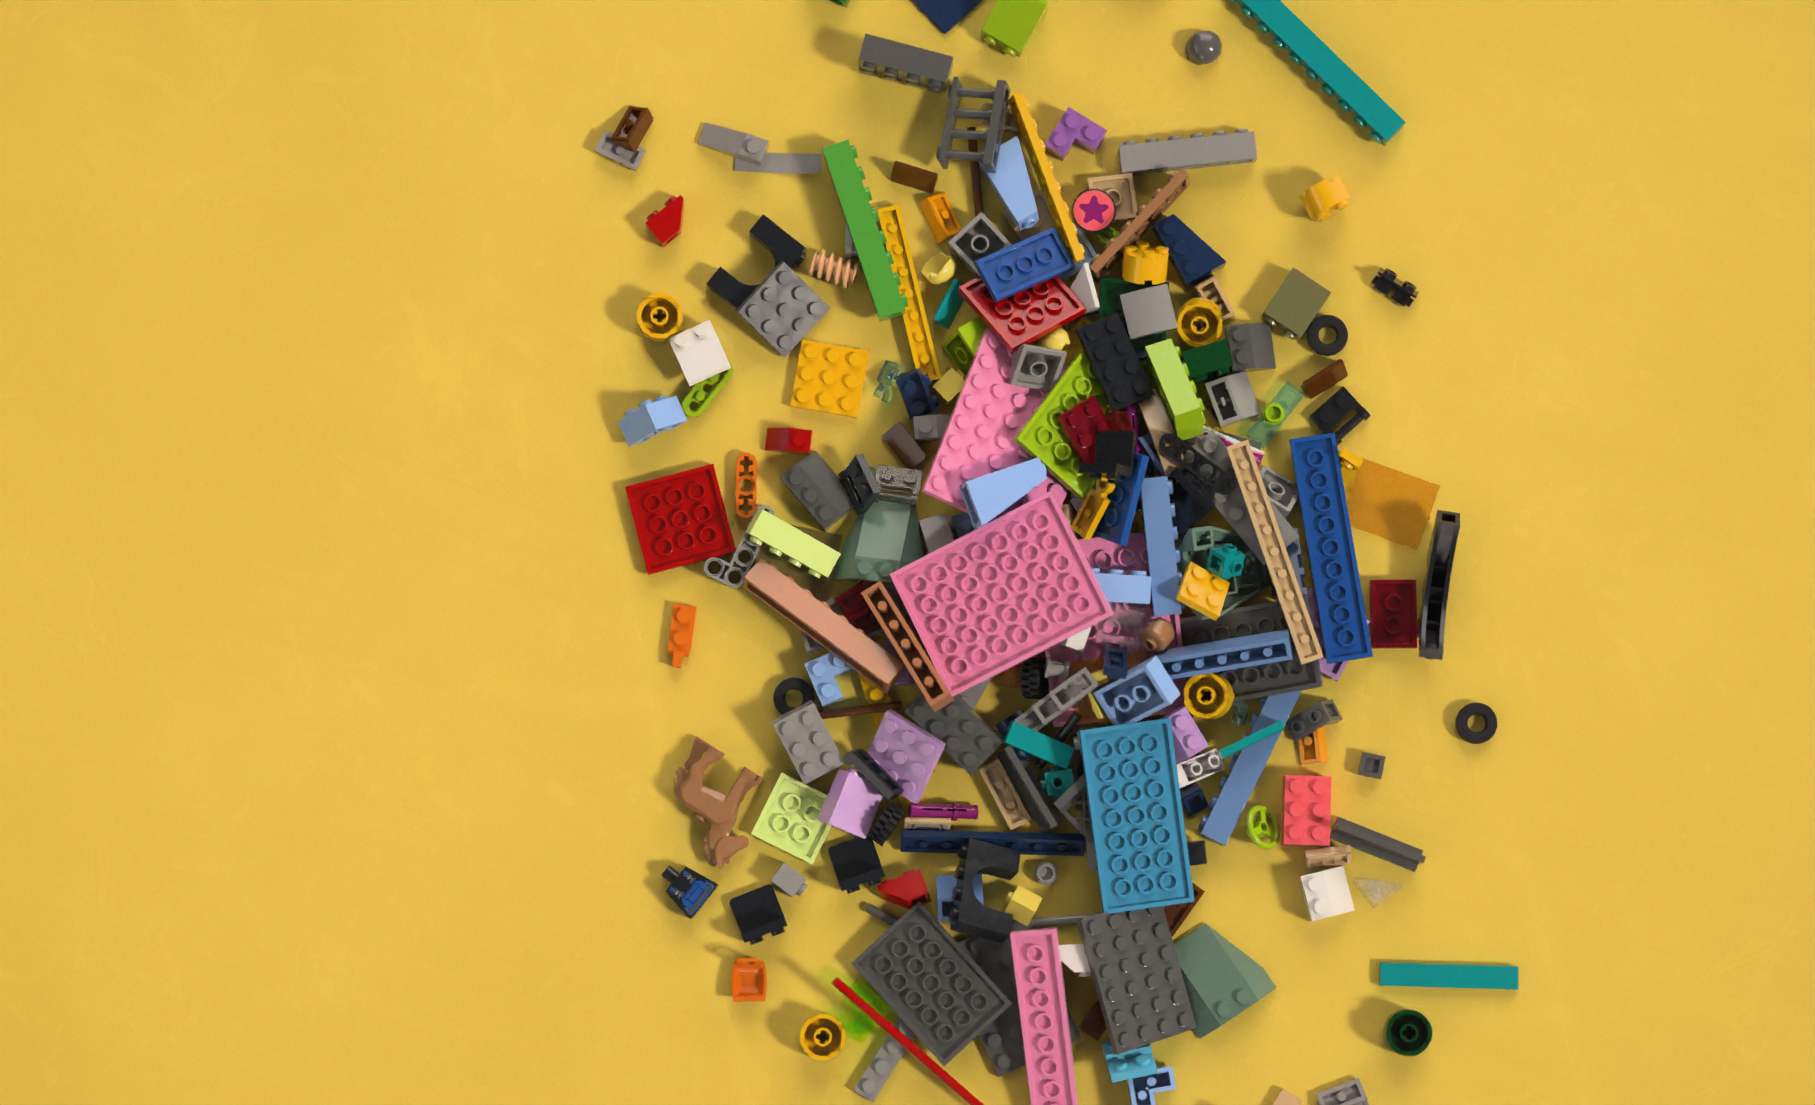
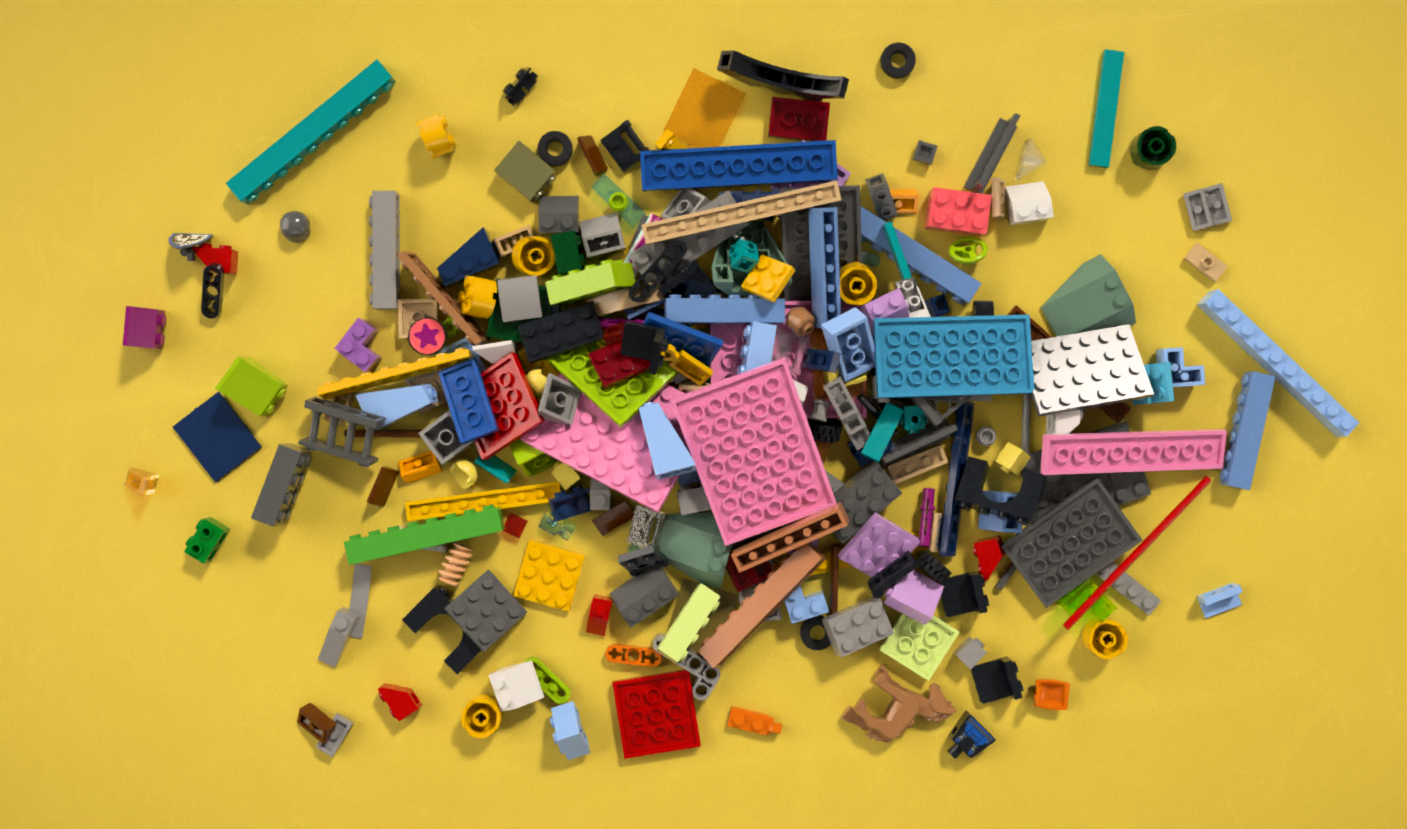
camera: 85 degrees left, 5 degrees up
none -> clear red plate [503,513,528,538]

